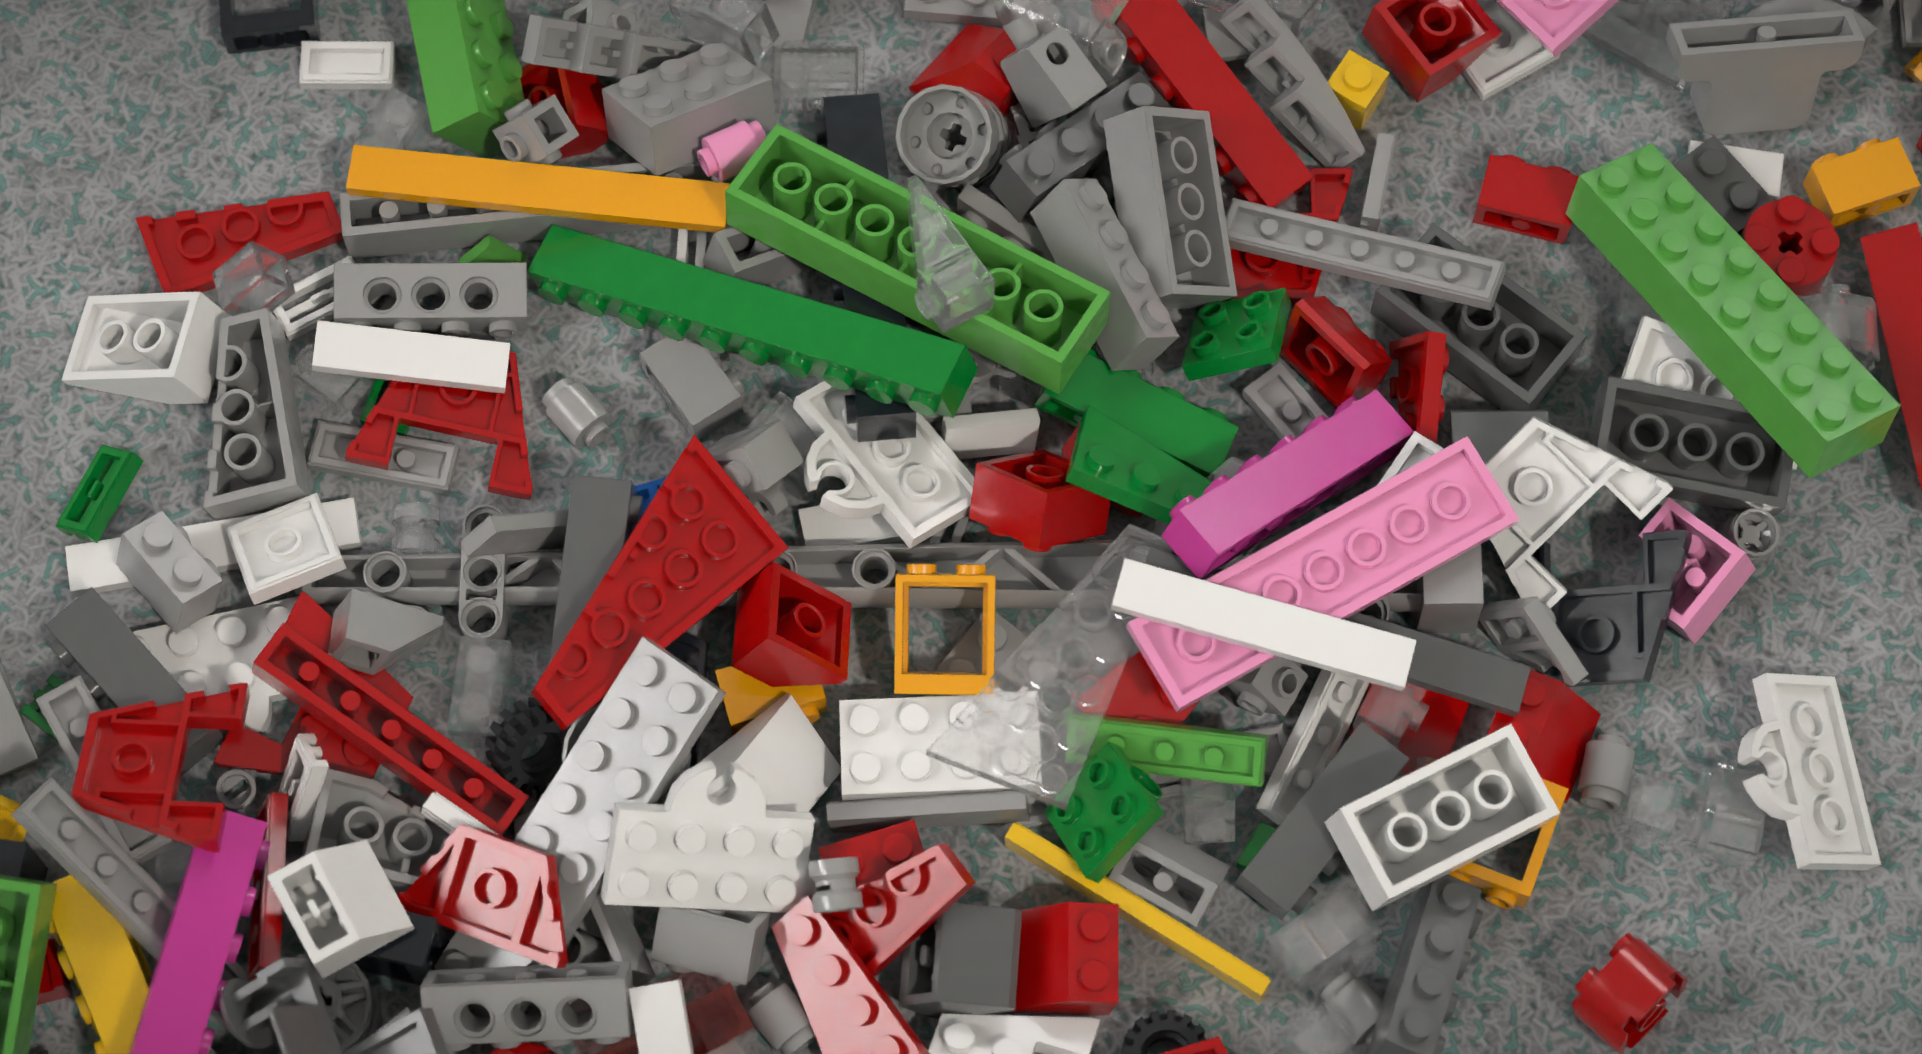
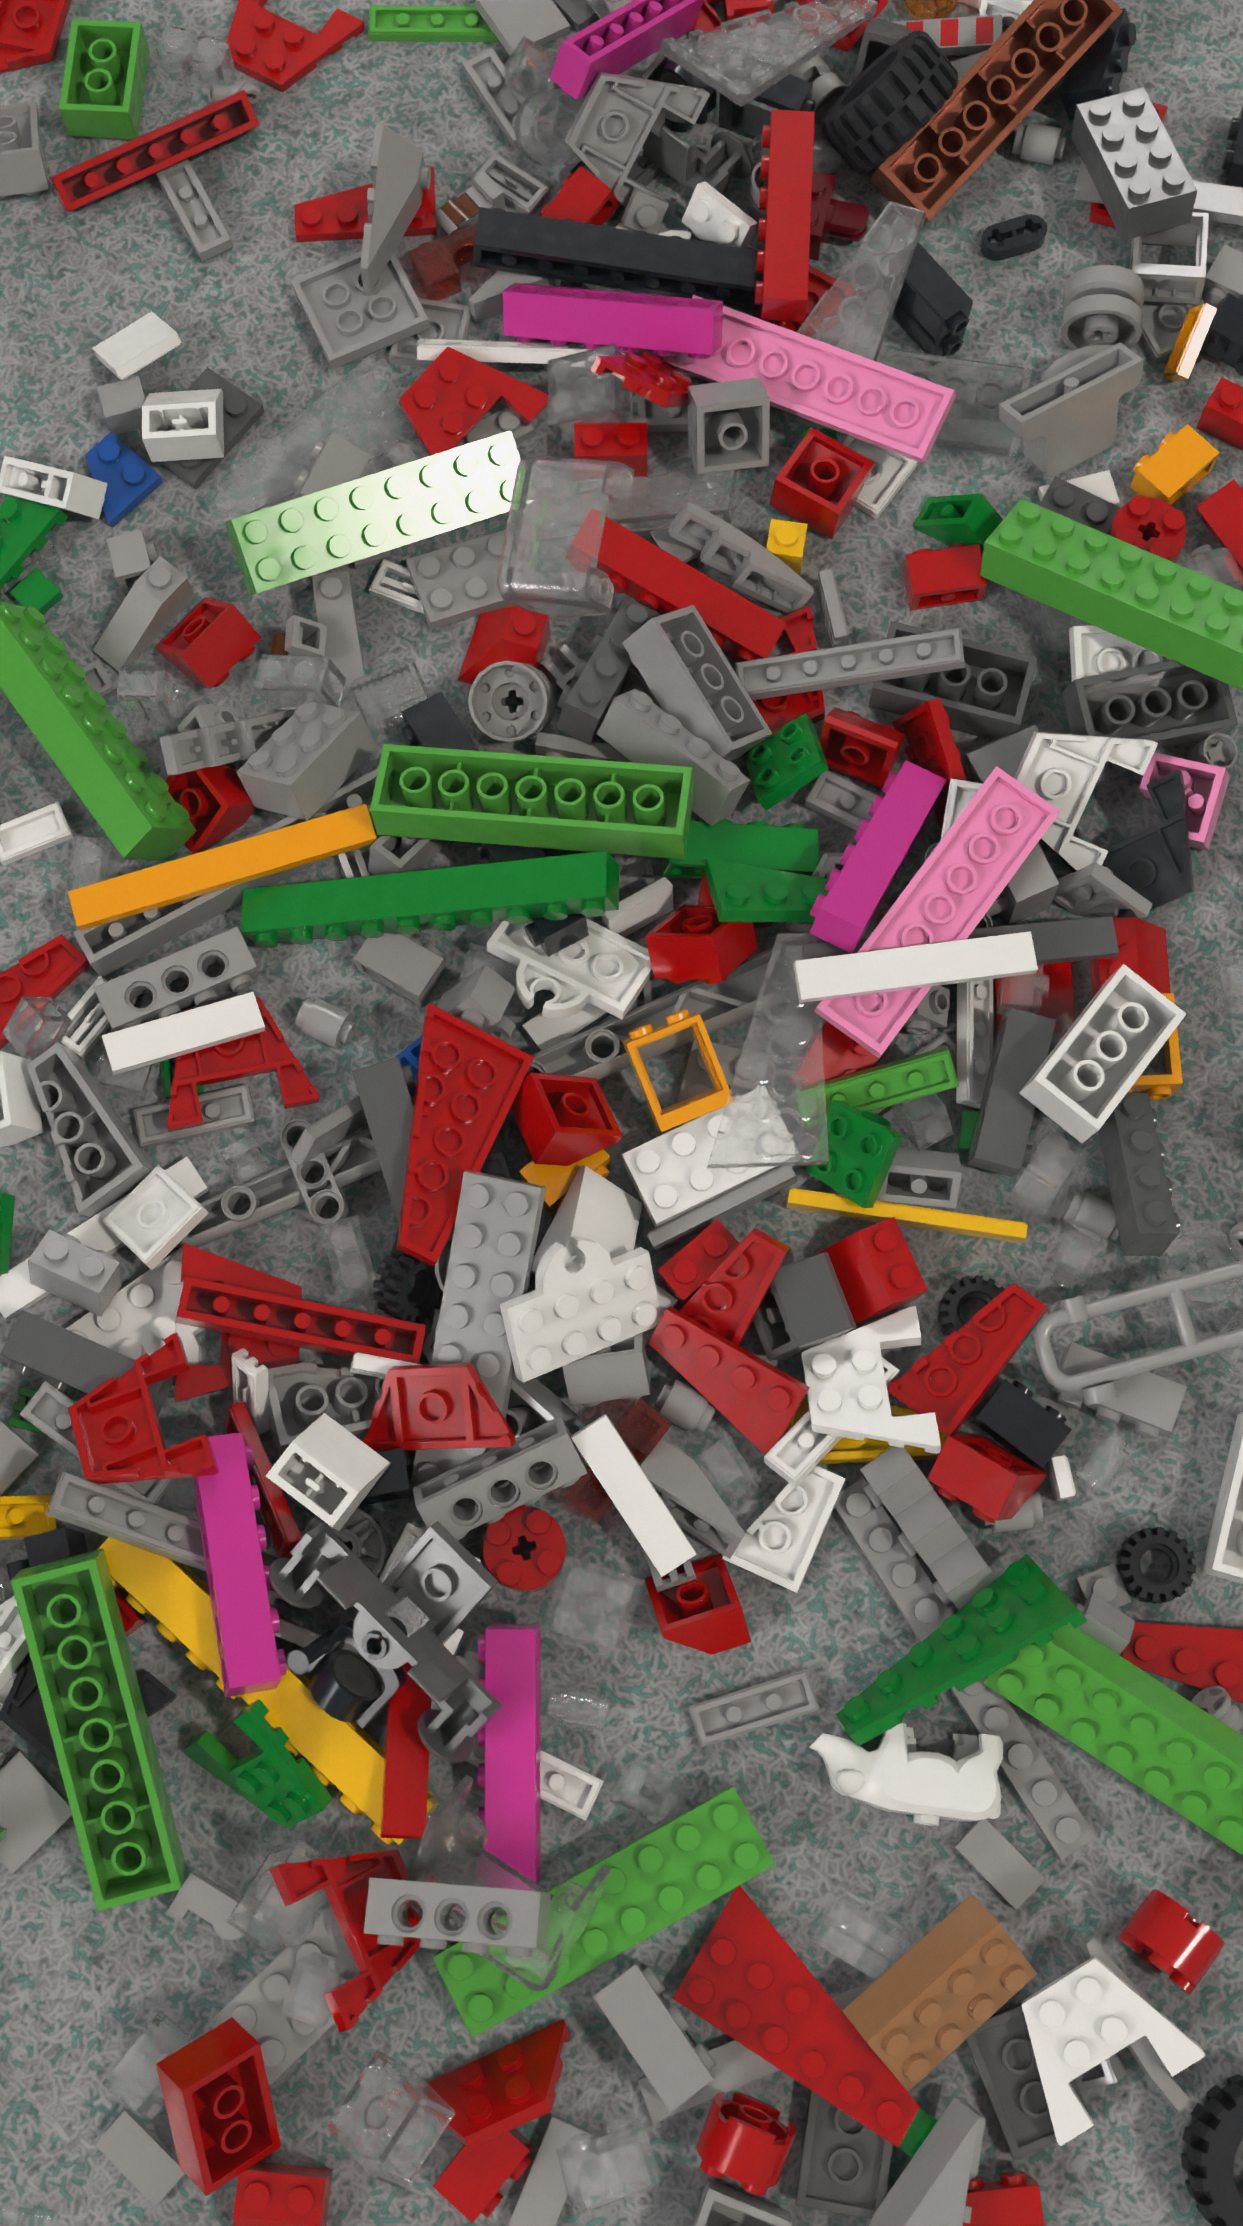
camera: 20 degrees left, 5 degrees up
light grey hinge [216,769,257,810] -> none
light grey slope [328,588,444,675] -> none
bright green tile [459,234,526,263] -> none
light grey brick [493,94,579,165] -> none
bright pink brick [697,120,767,182] -> none
light grey wheel [808,857,863,913] -> none
clear slope [907,175,995,333] -> none
light grey torso [1000,11,1107,128] -> none
light grey brick [1578,734,1635,811] -> none
none -> green slope [913,493,1003,552]

